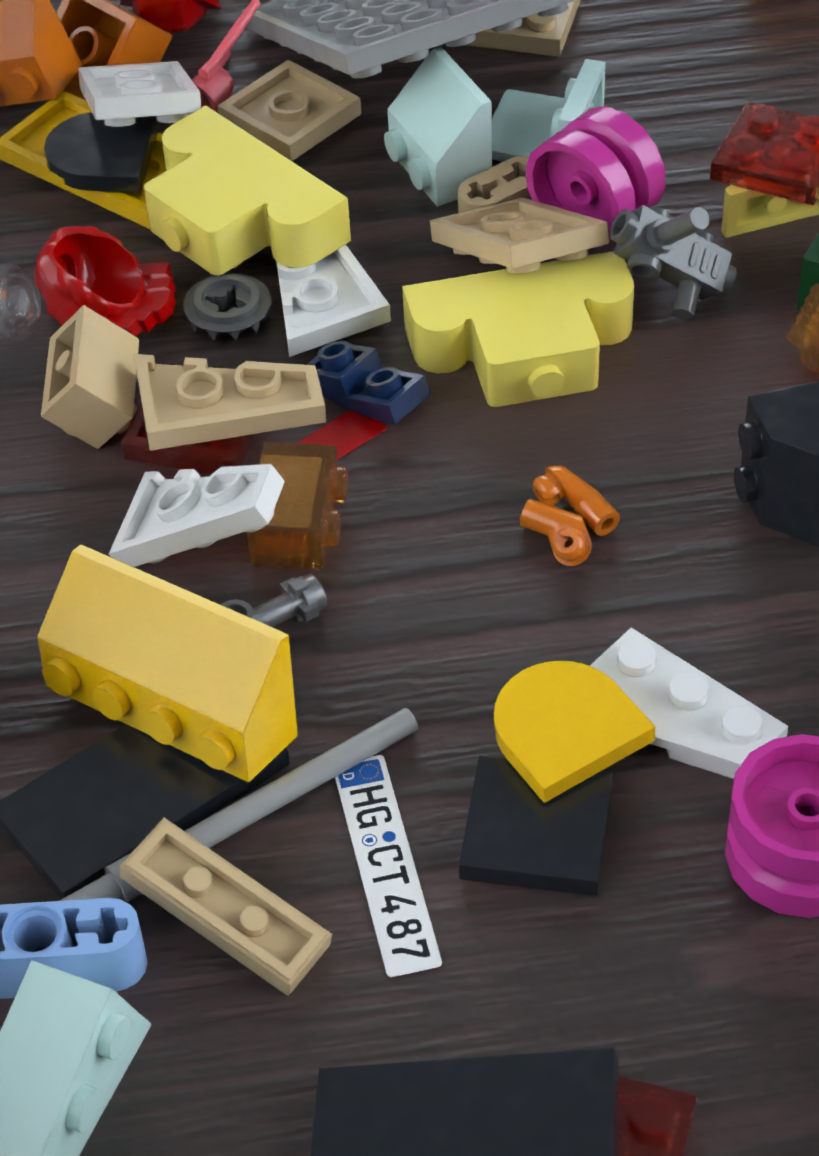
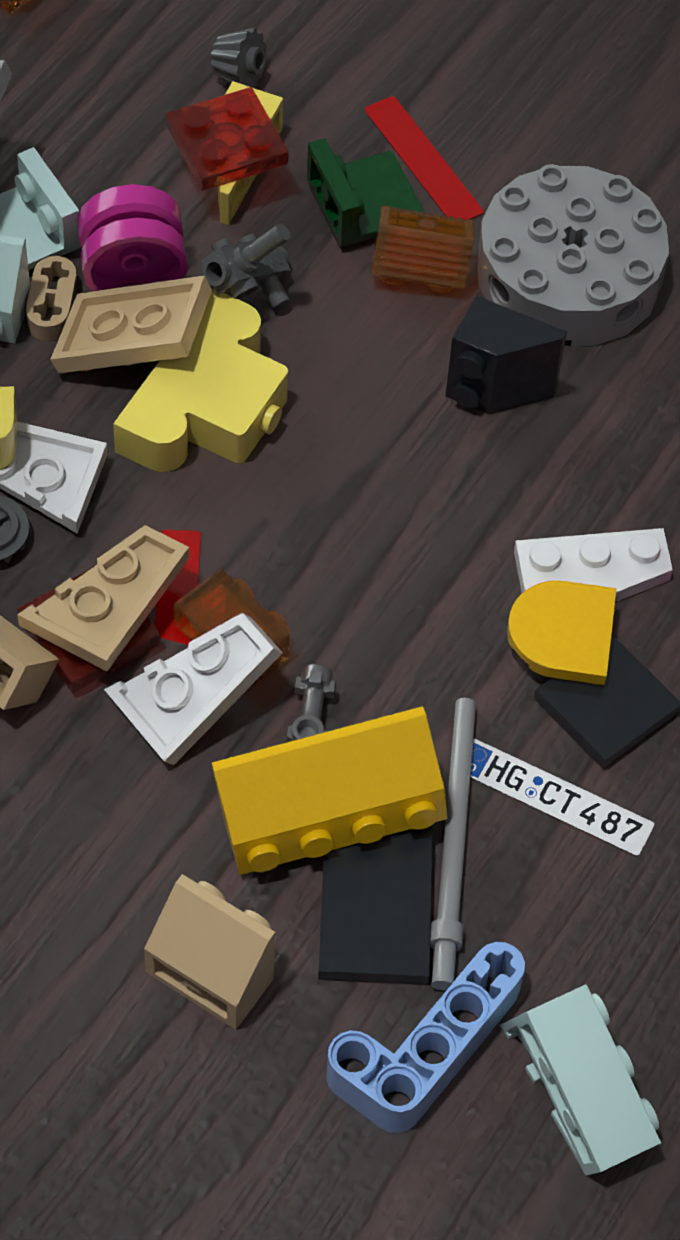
camera: 55 degrees left, 10 degrees up
tan tile [120,818,332,996] -> none
dark blue slope [307,341,431,425] -> none
orange arm [520,498,592,566] -> none
orange arm [532,465,620,536] -> none

